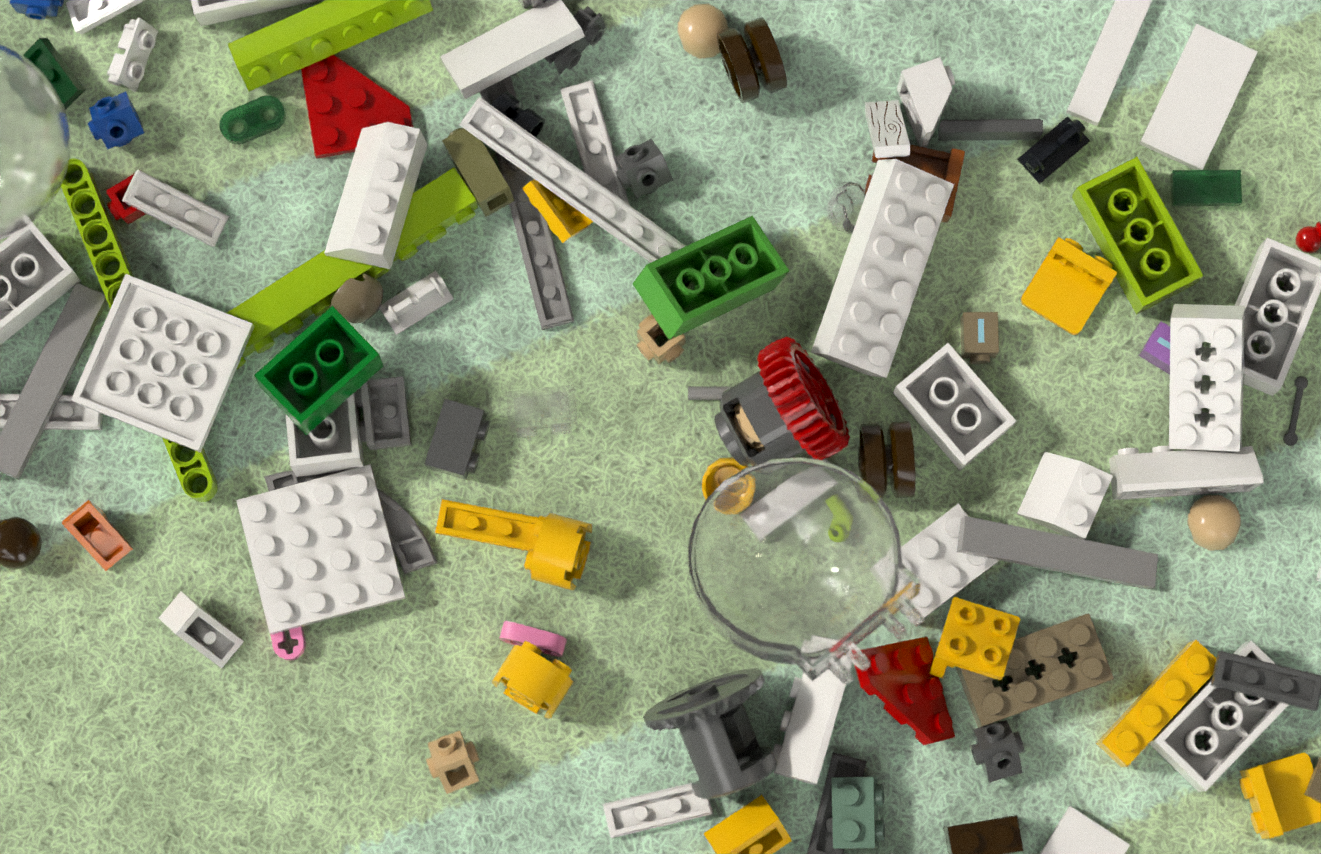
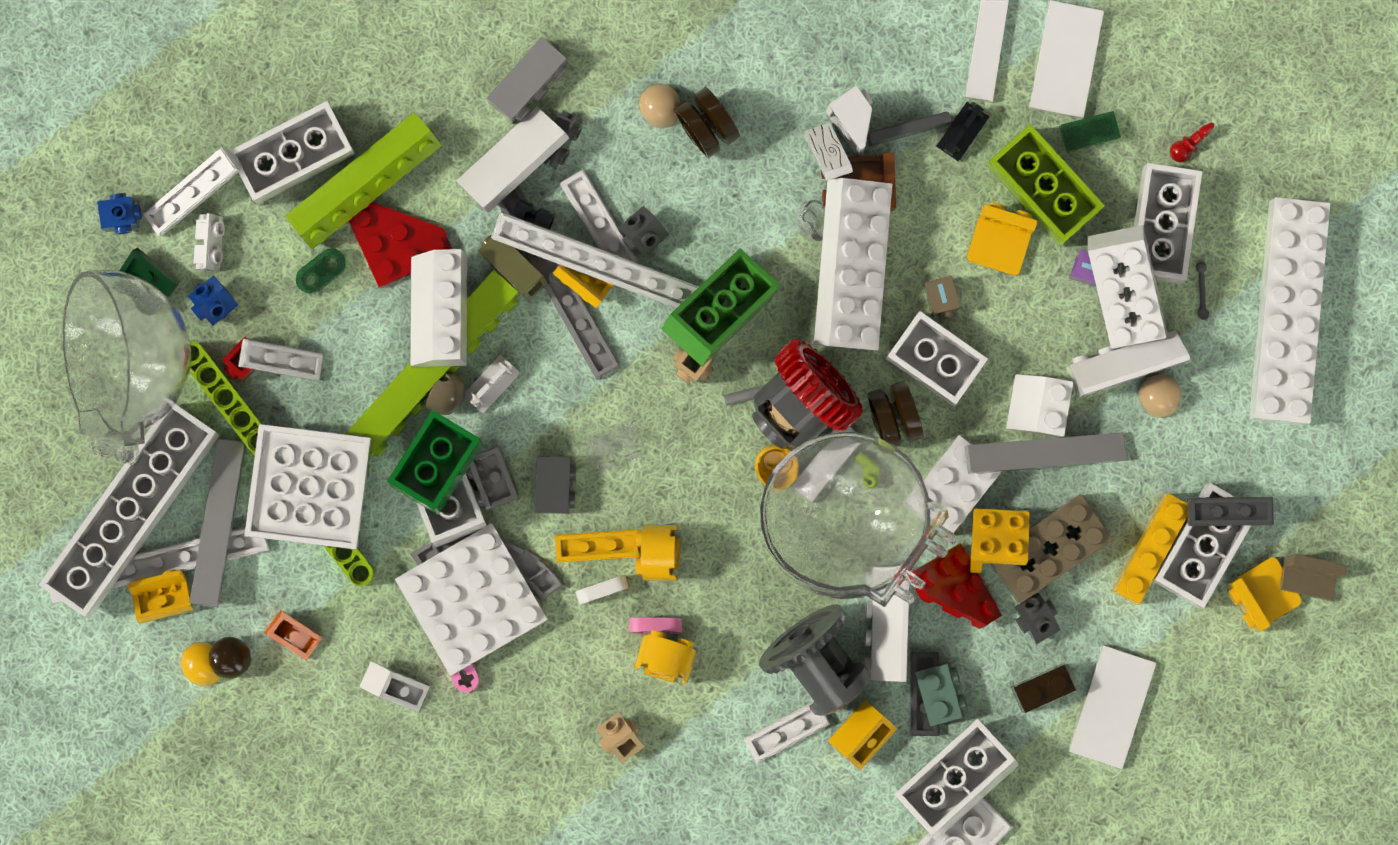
camera: 25 degrees left, 5 degrees up
none -> white beam [575,575,629,605]

